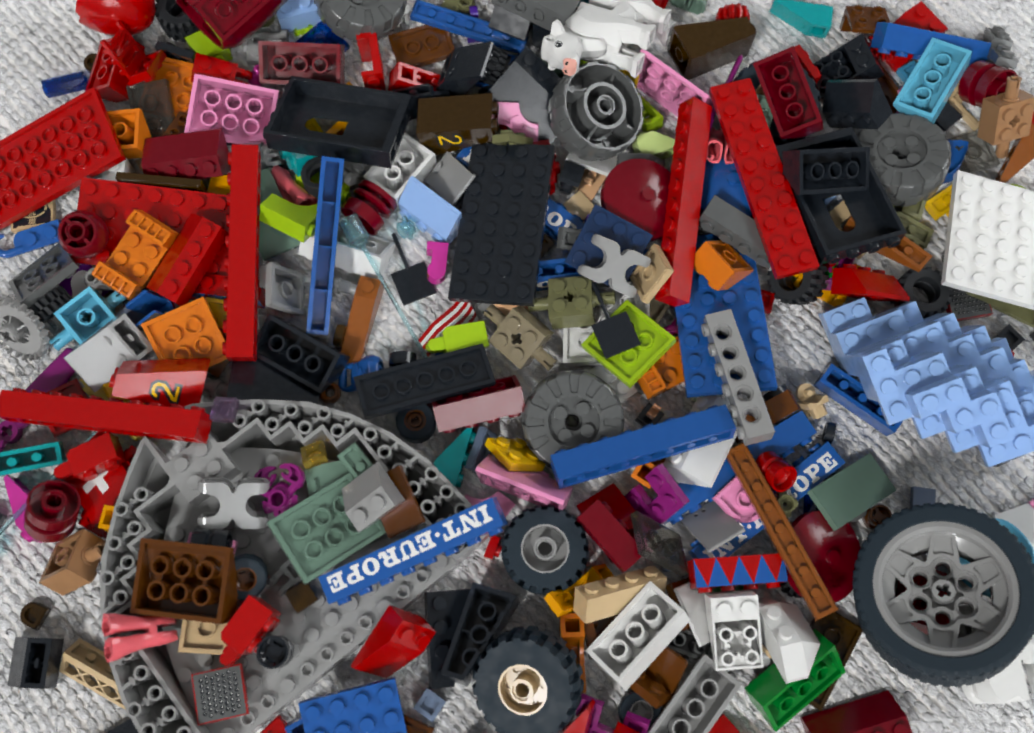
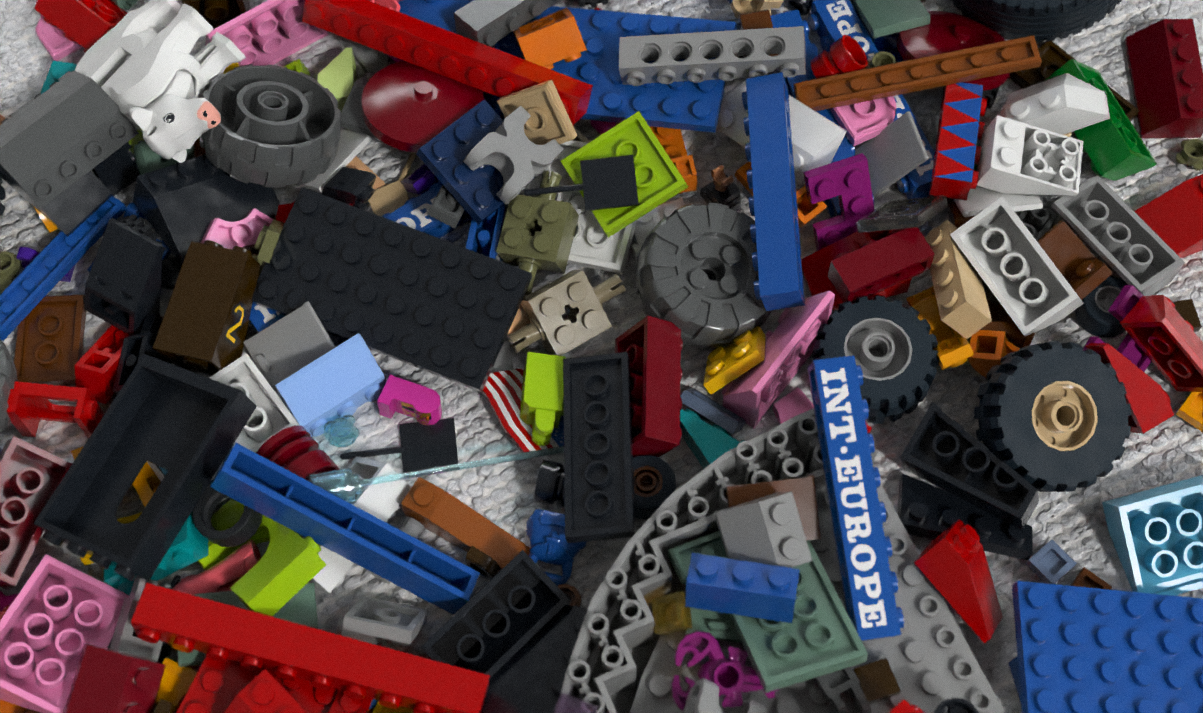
camera: 70 degrees left, 10 degrees down
none -> blue brick [685,553,800,623]

